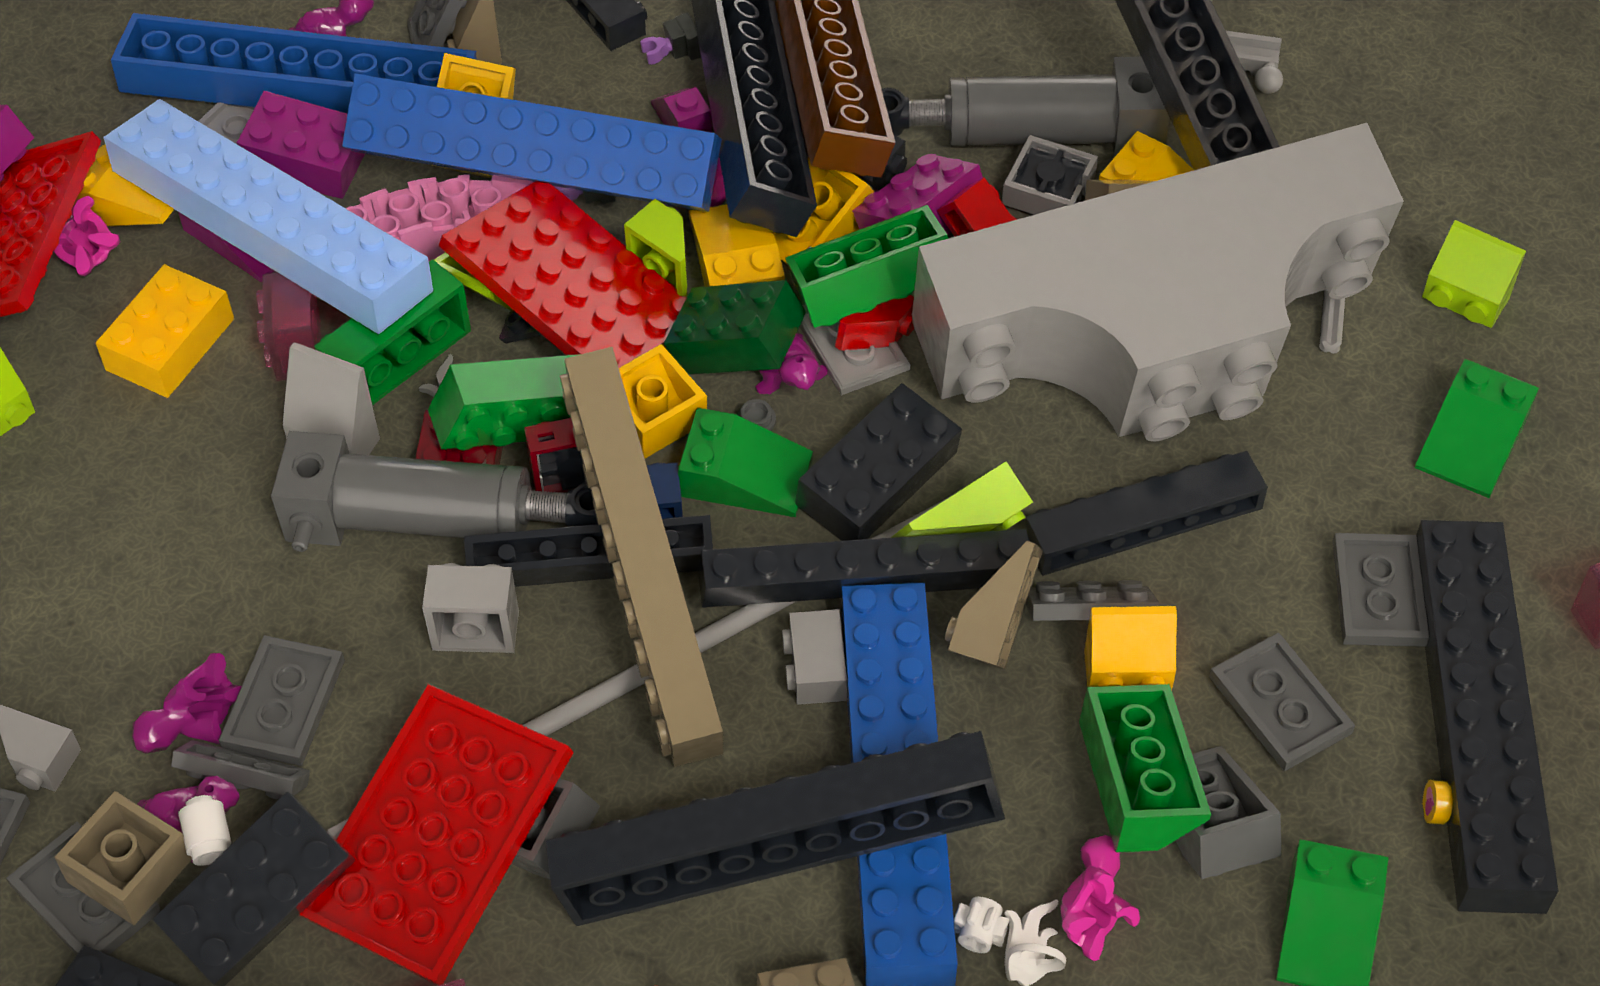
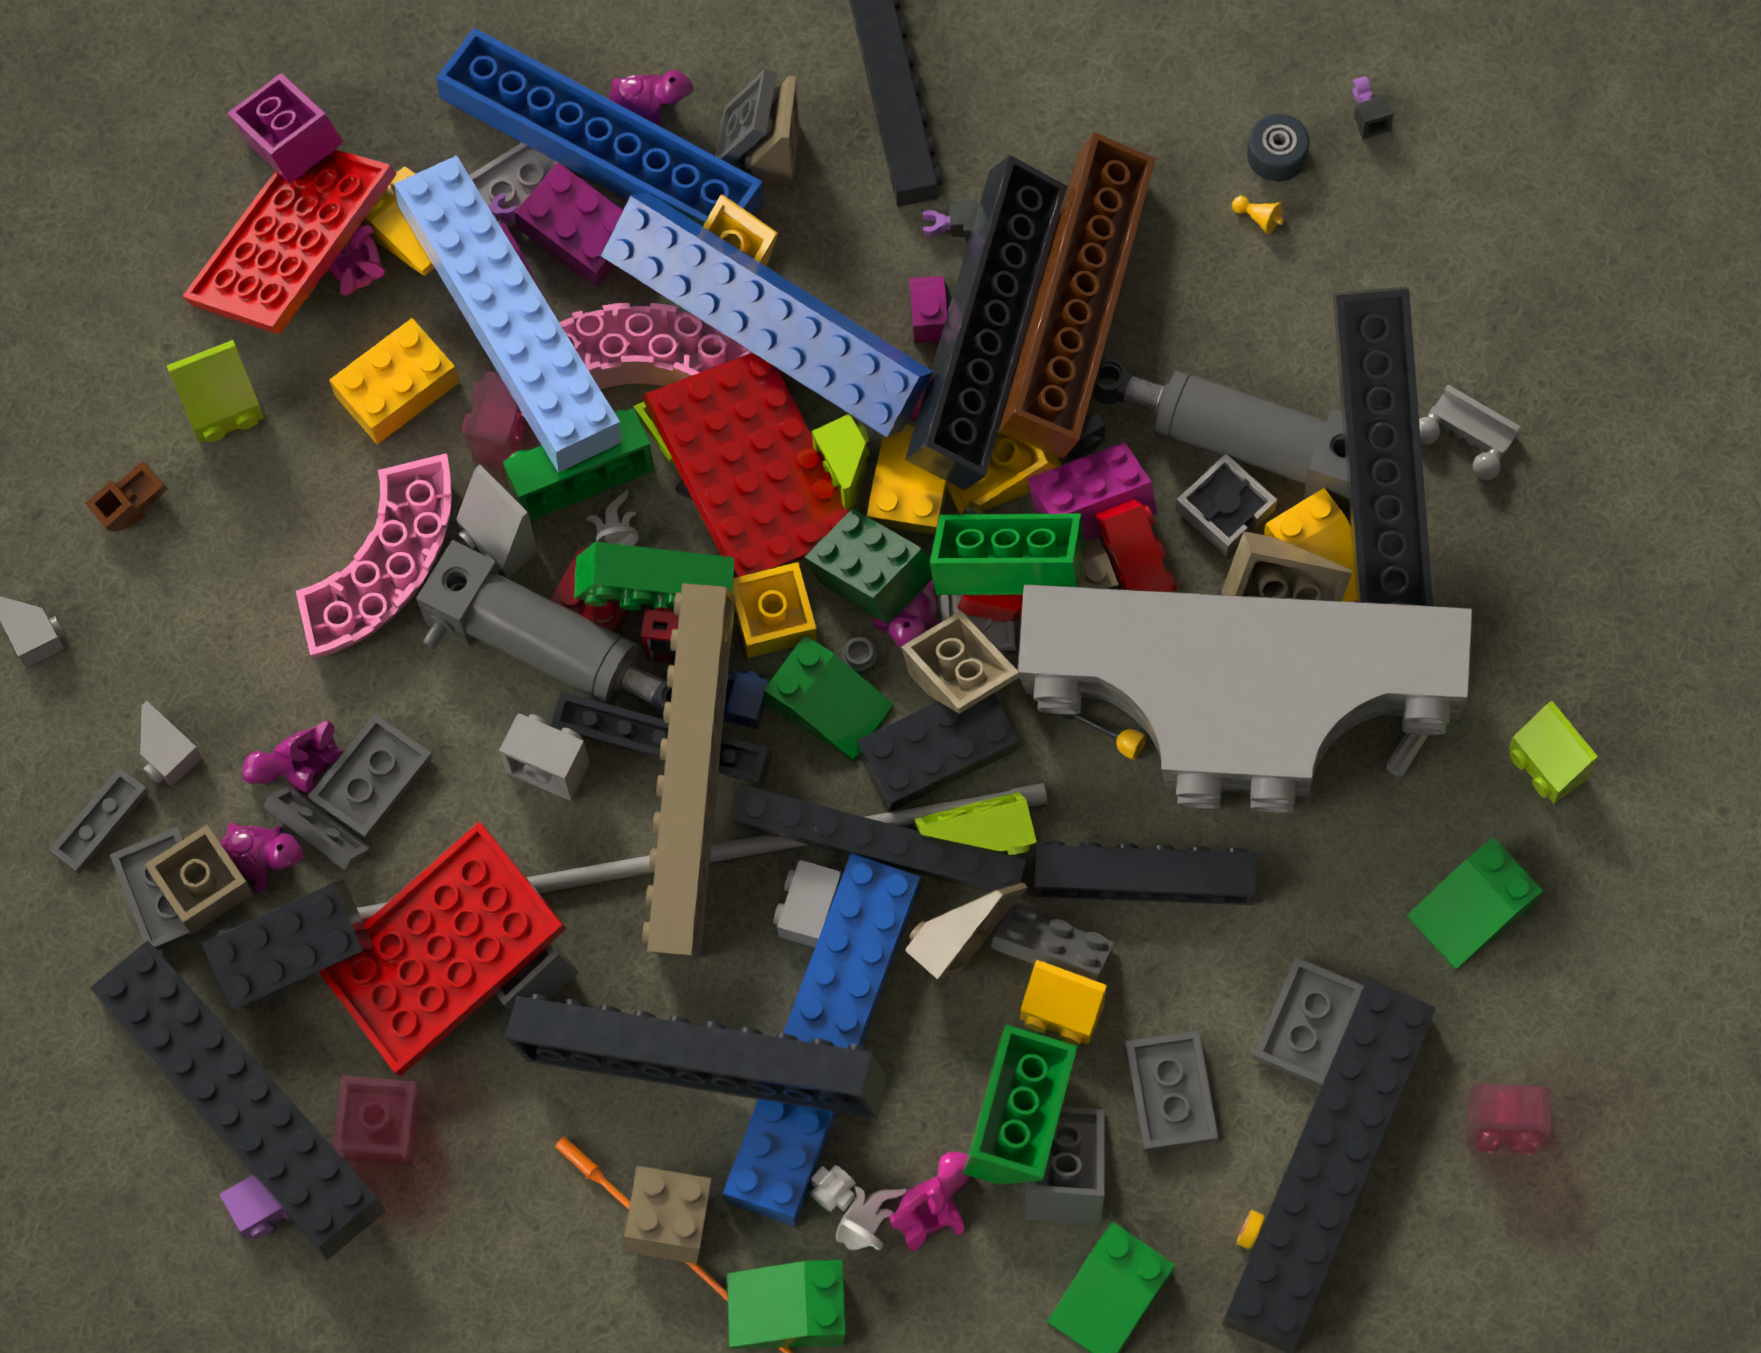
camera: 25 degrees right, 15 degrees up
white brick [178,795,231,866] -> none
none -> bright pink brick [296,453,452,660]
none -> dark tan slope [901,611,1020,714]
none -> yellow hinge [1064,713,1147,761]

